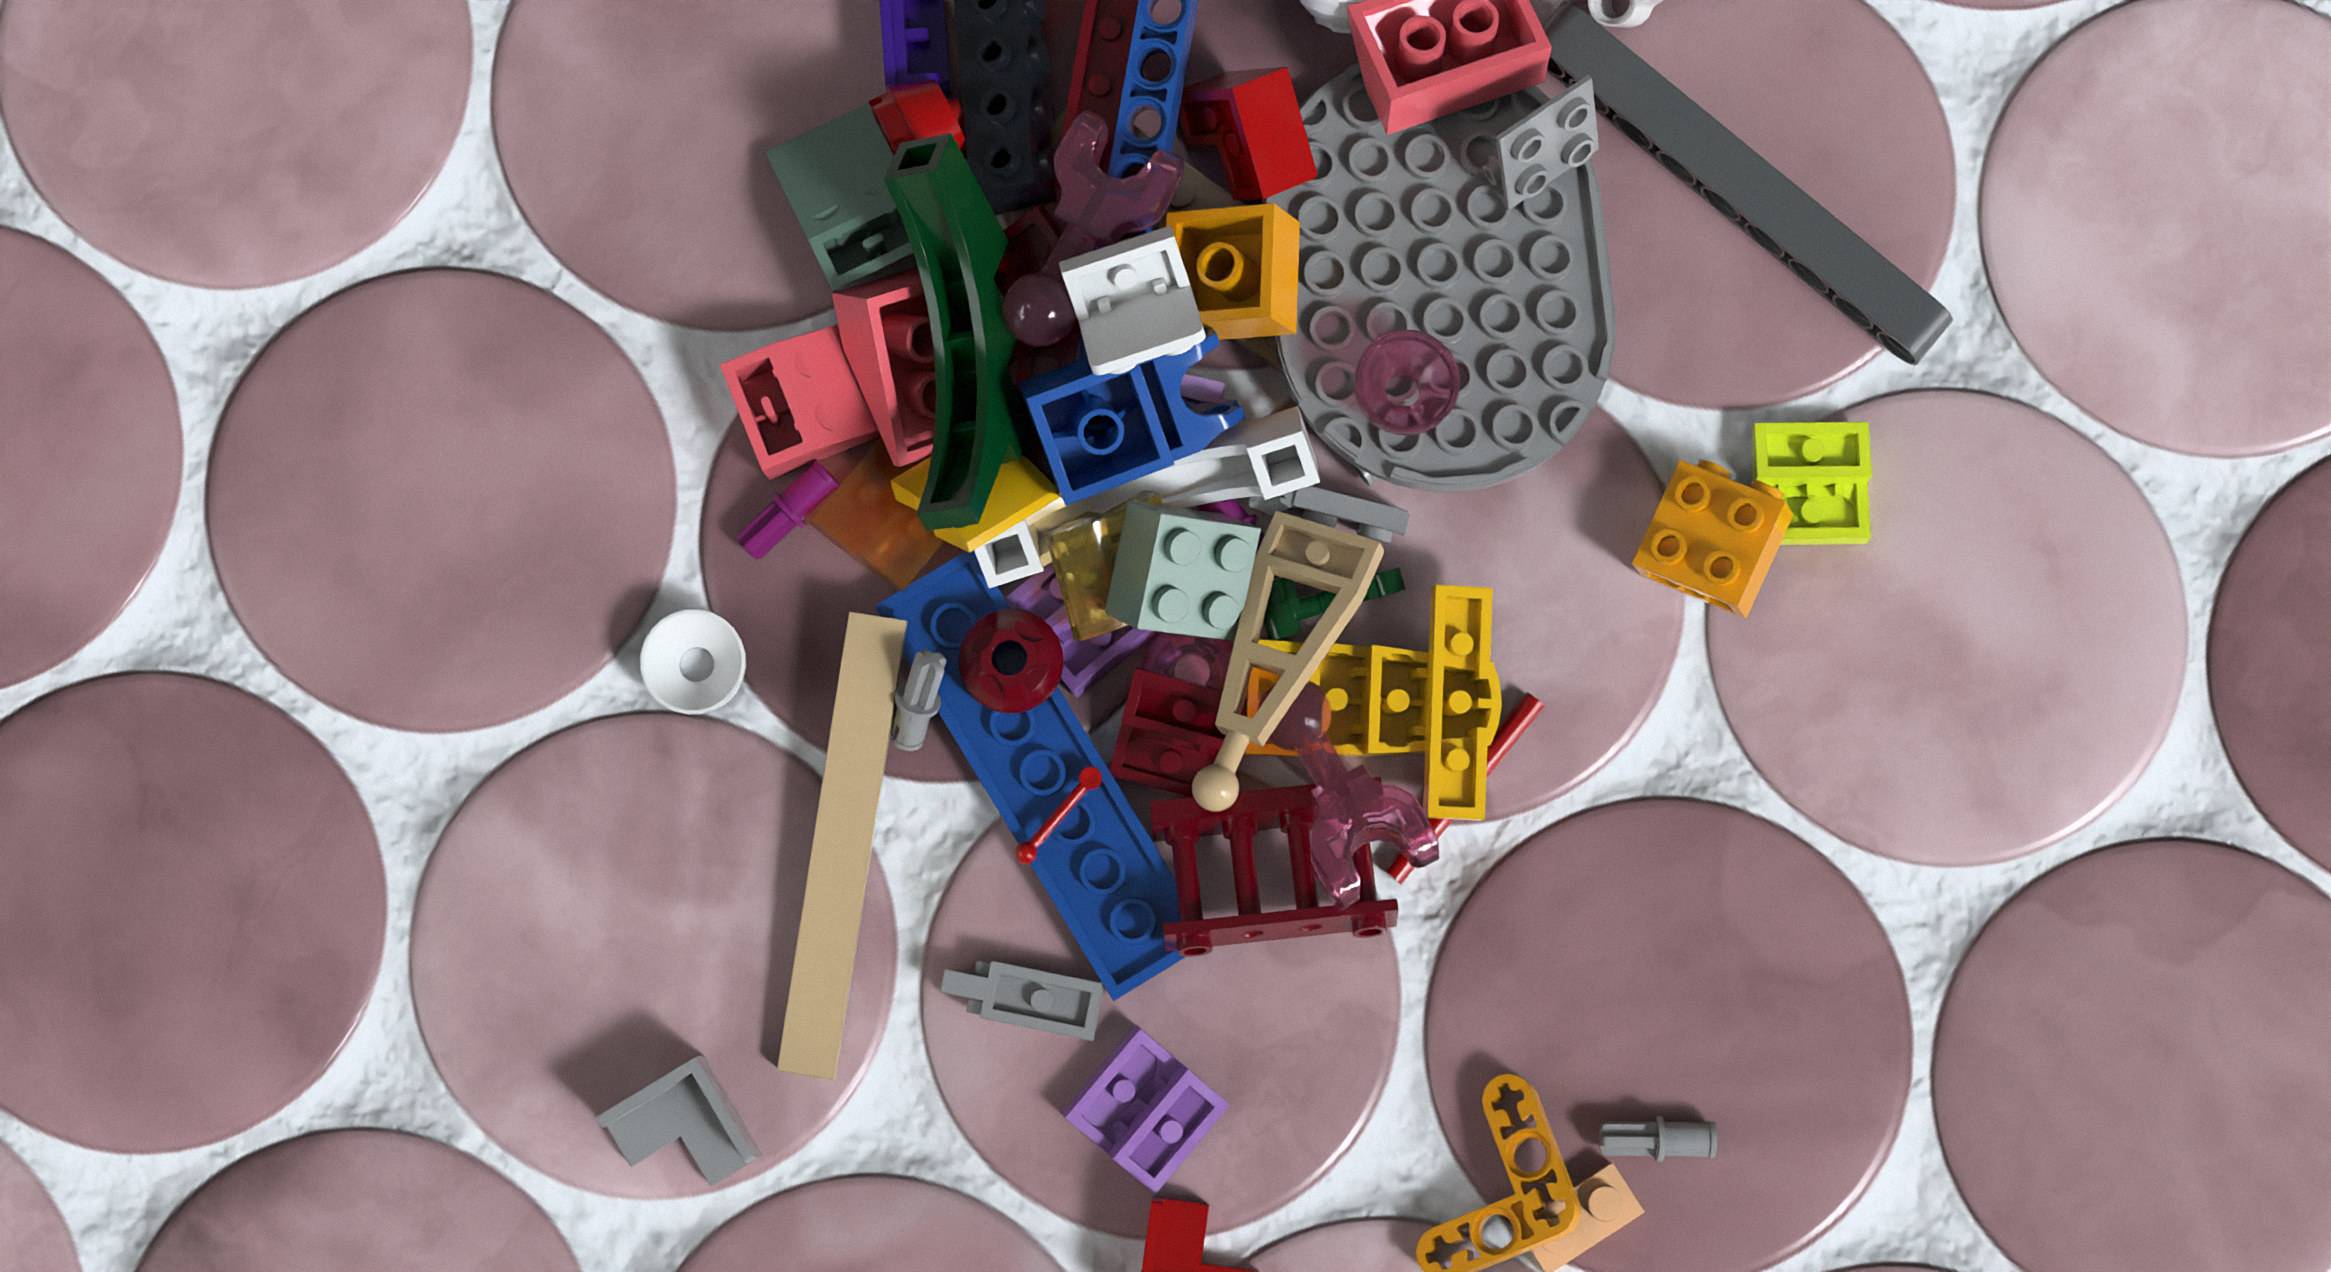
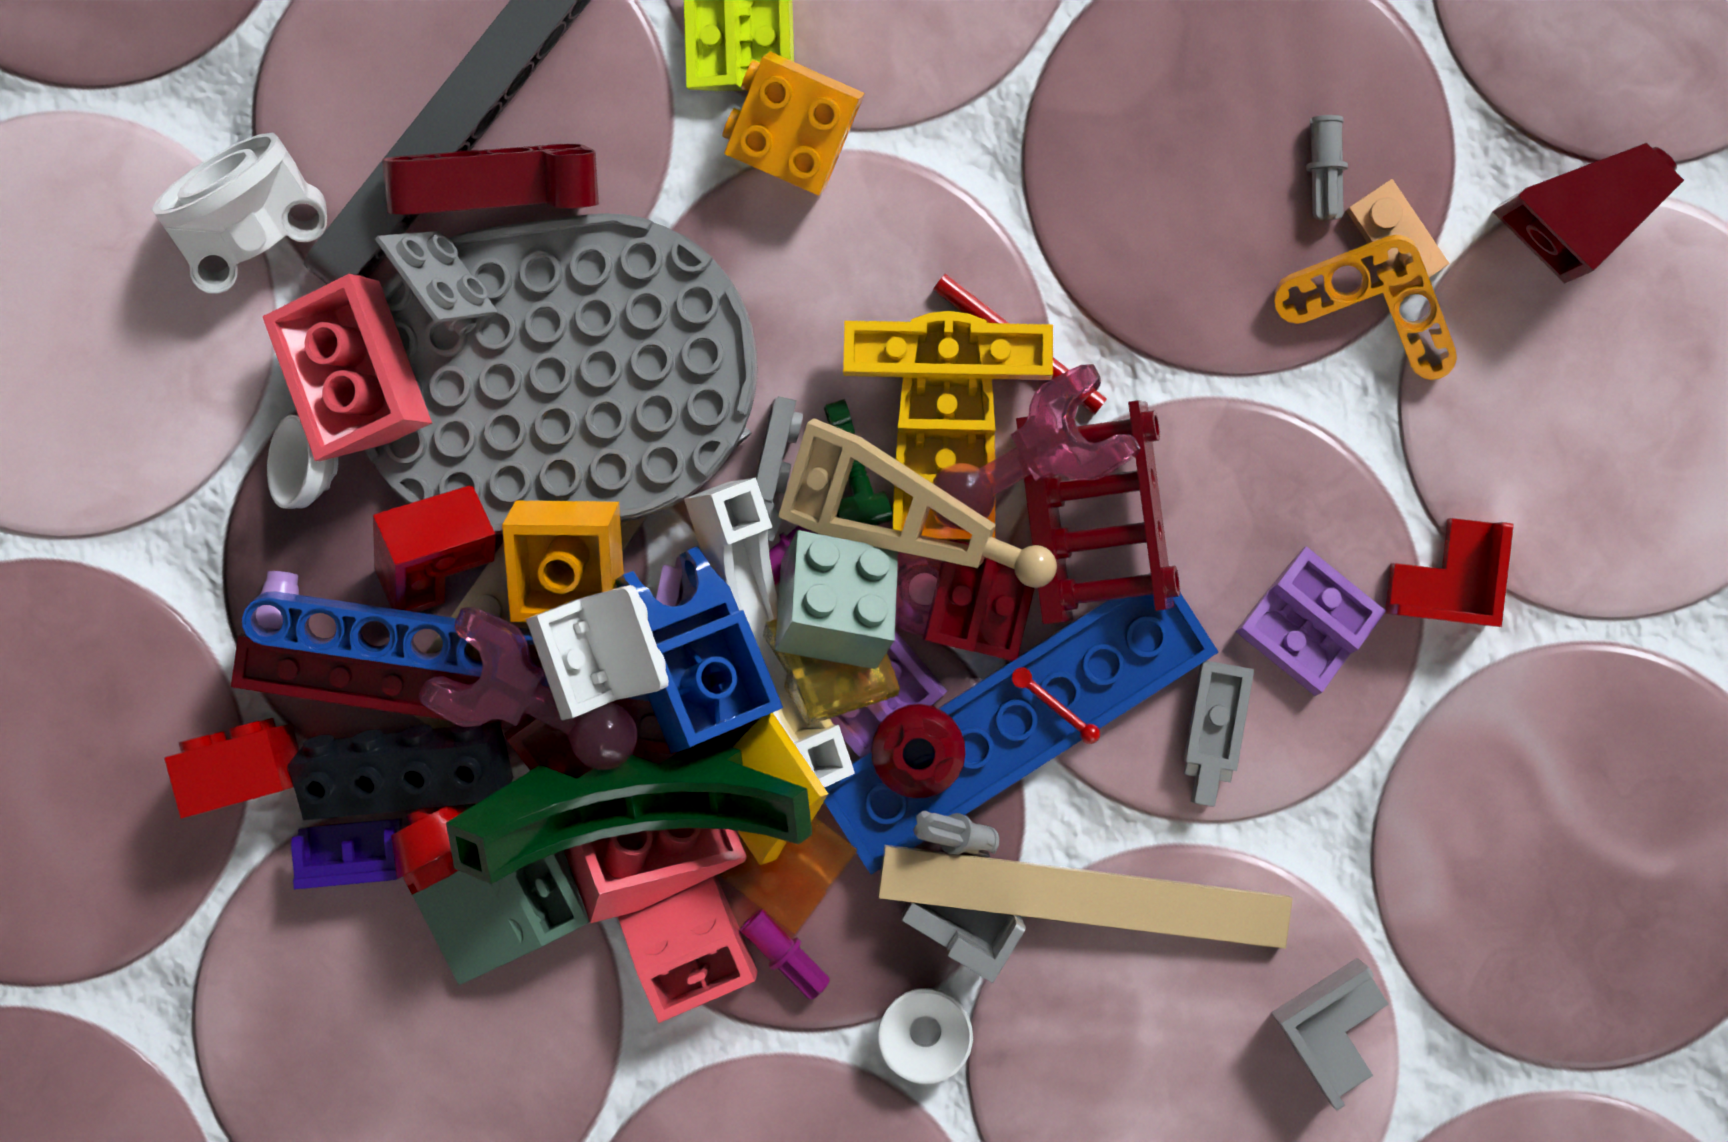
camera: 90 degrees left, 5 degrees up
clear pink piece [1354,329,1460,436] -> none
none -> dark red beam [382,144,599,215]
none -> light grey panel [902,902,1026,983]

